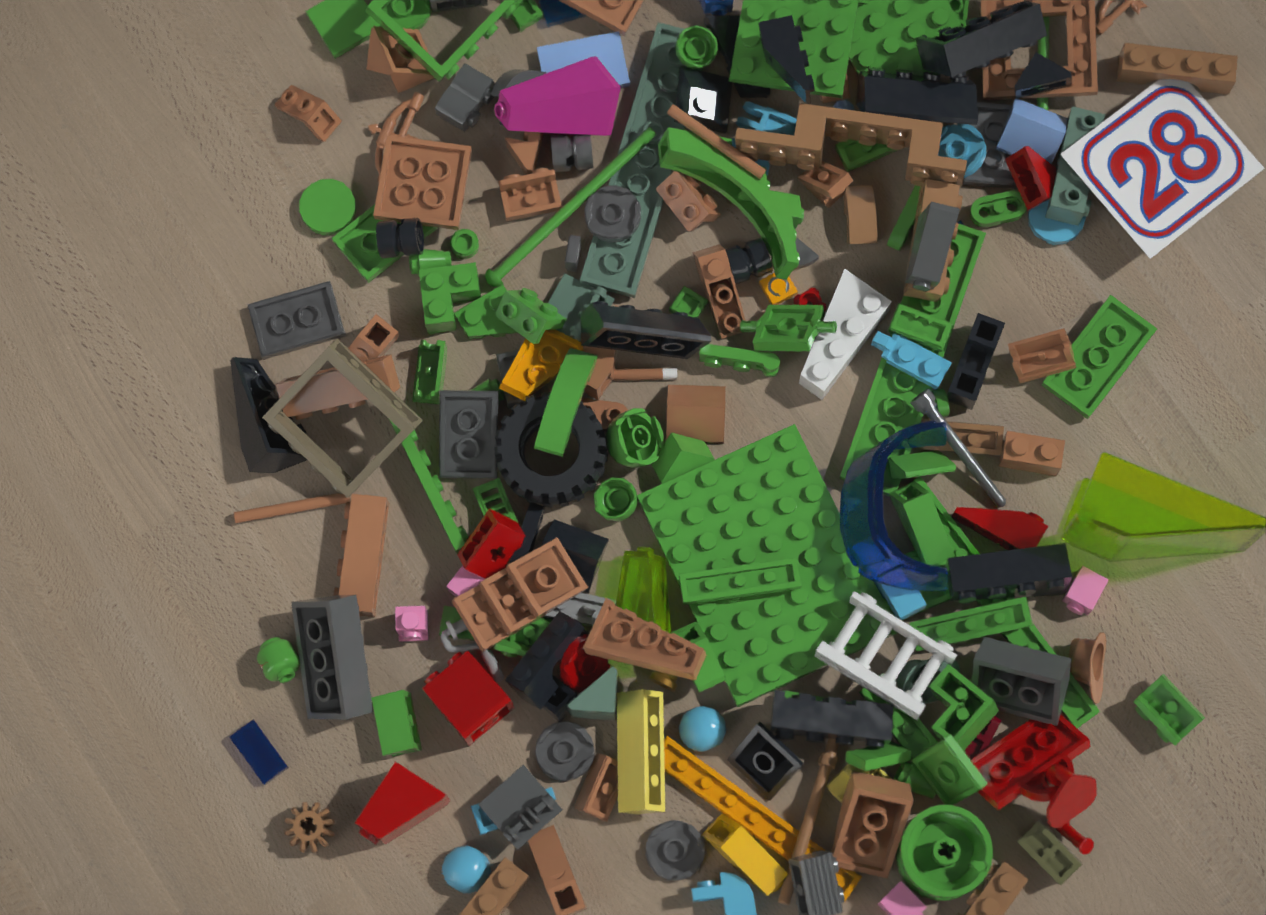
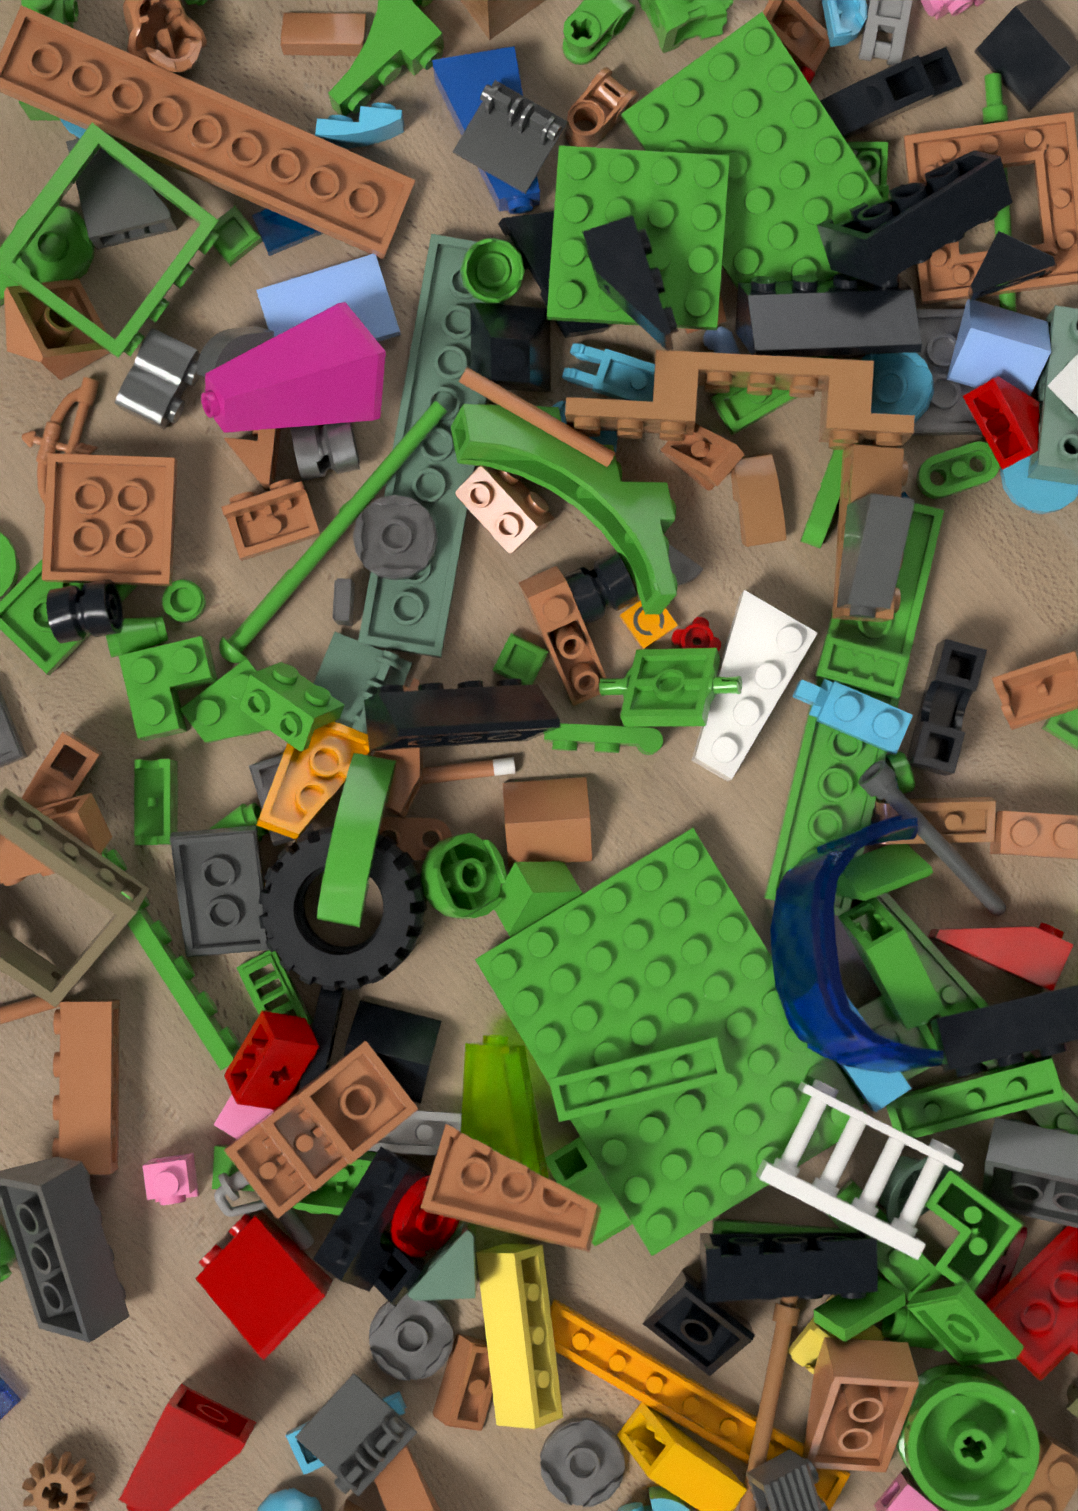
camera: 10 degrees left, 10 degrees up
bright green hinge [371,690,422,757] -> none
bright green hair [594,477,638,522] -> none
medium azure hair [678,706,727,752] -> none

